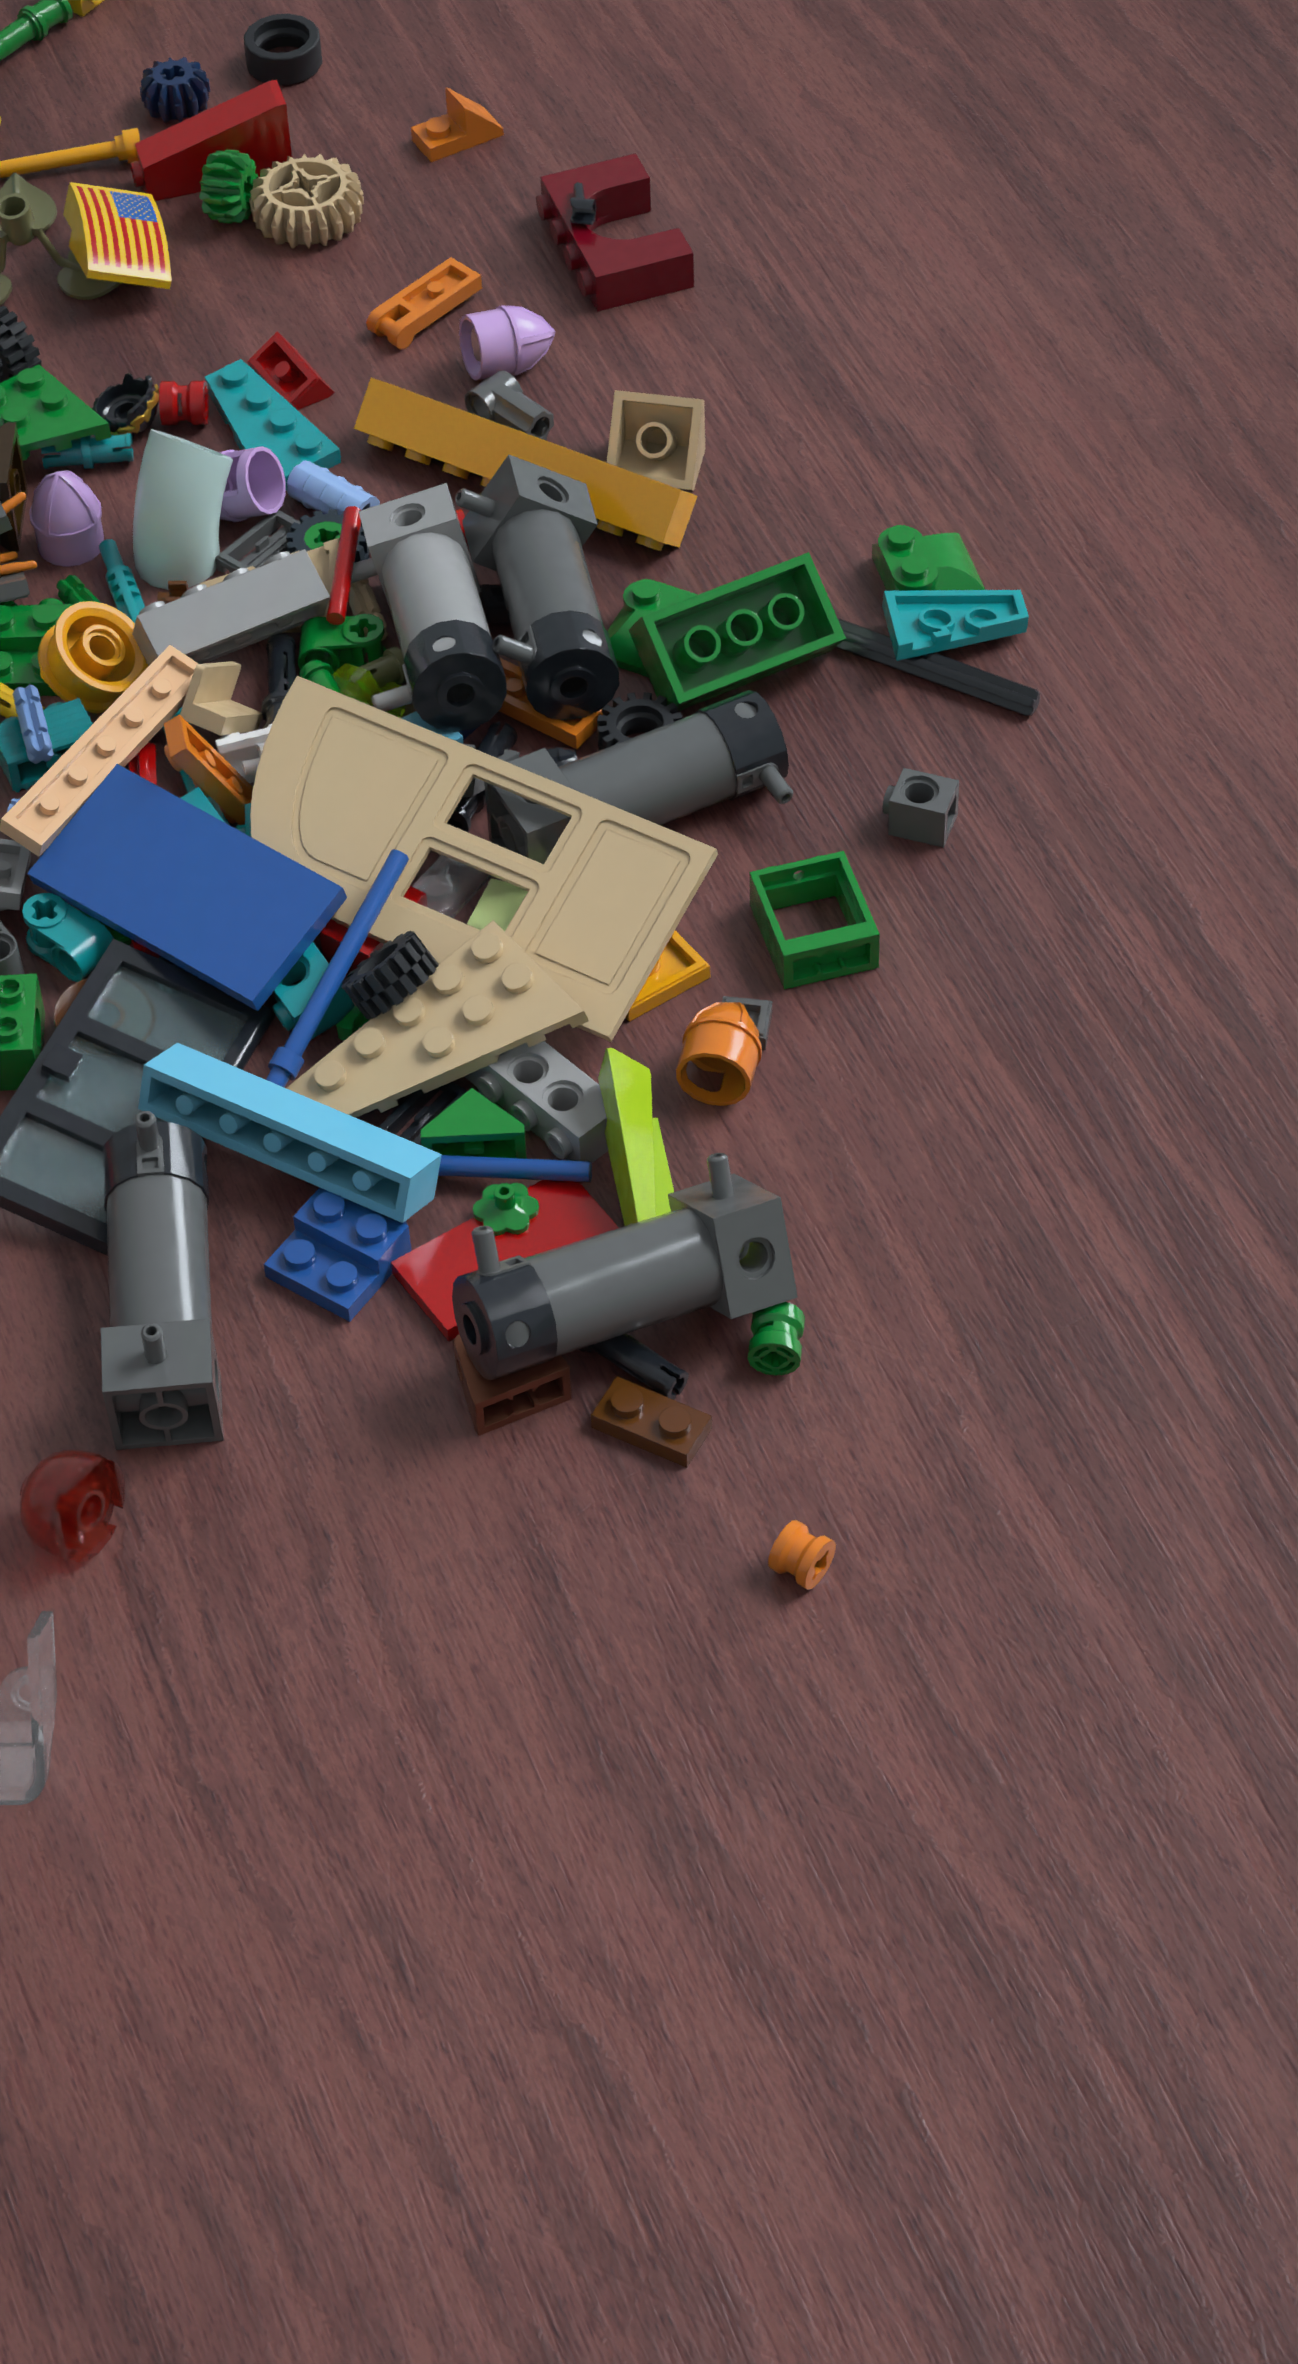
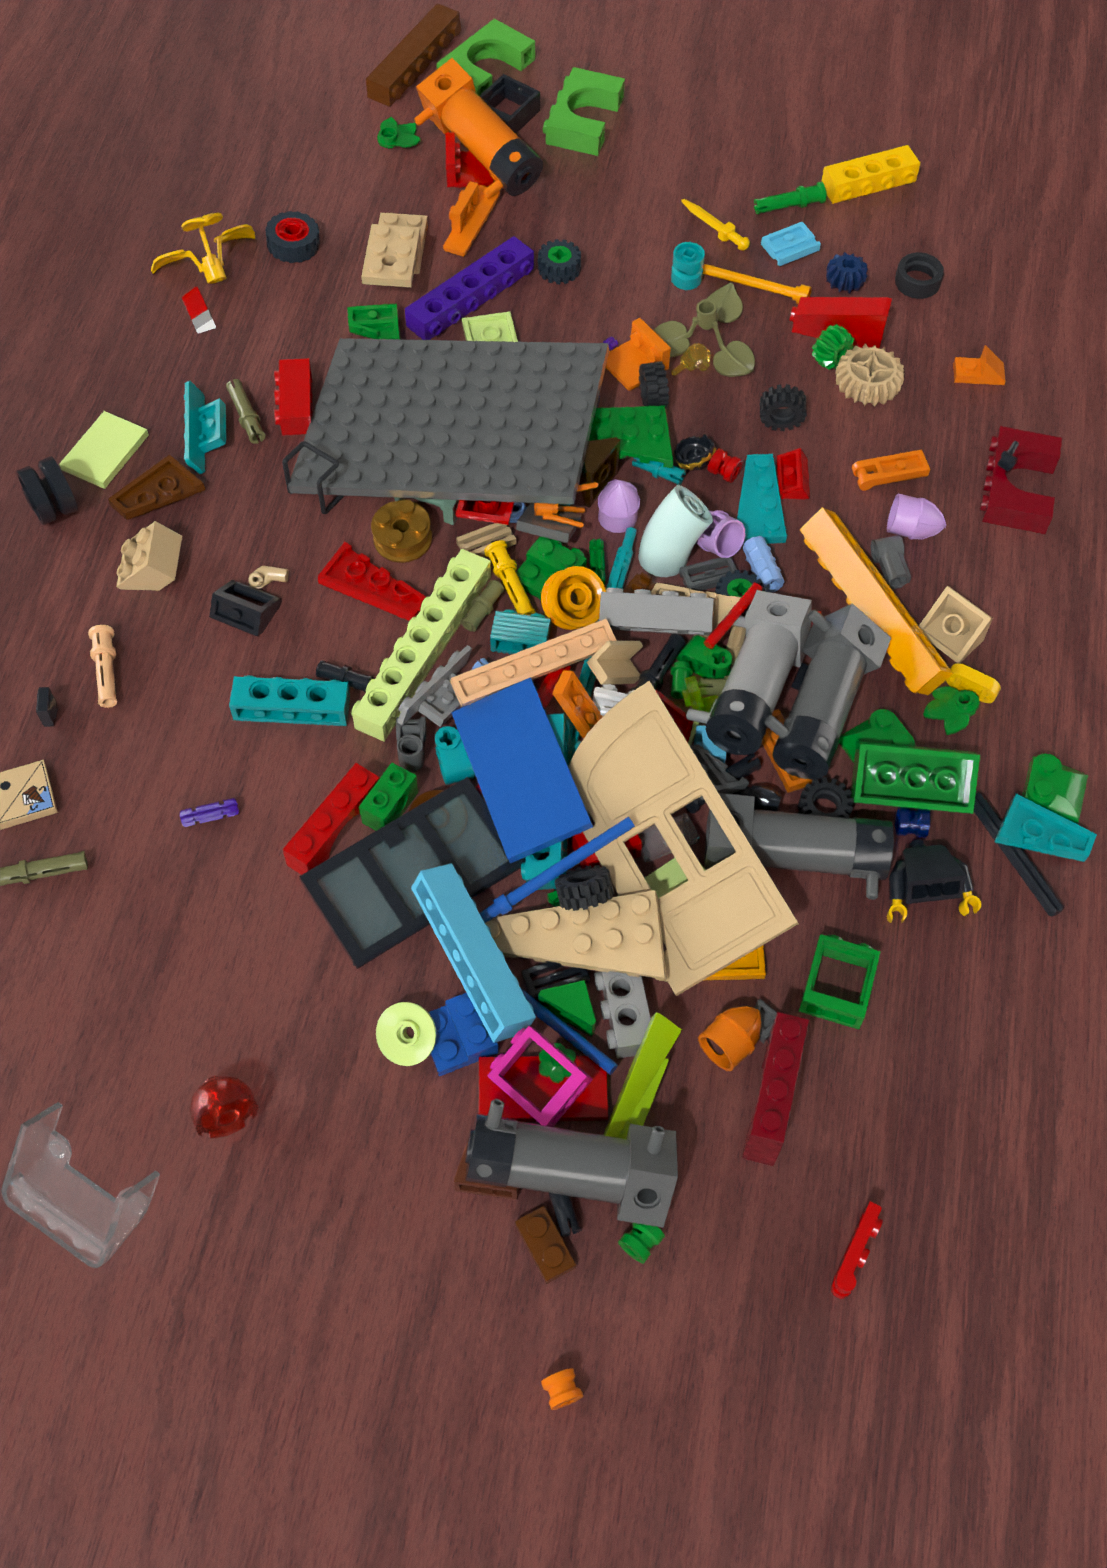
camera: 30 degrees right, 10 degrees up
medium blue axle [13,684,54,764] -> none
yellow slope [63,182,171,289] -> none
dark grey piece [101,1111,224,1450] -> none
dark grey brick [882,768,959,848] -> none
none -> yellowish green dish [376,1002,437,1066]
none -> dark pink window [487,1026,593,1127]
none -> clear yellow piece [671,343,711,376]
none -> dark red arch [742,1012,809,1166]
none -> black tyre [760,384,807,431]
none -> medium azure plate [761,222,821,266]
none -> red plate [831,1201,883,1299]
none -> black torso [887,840,981,923]
none -> clear blue wheel [895,807,930,838]
none -> green plate [923,686,980,735]
none -> yellow beam [946,663,1001,703]

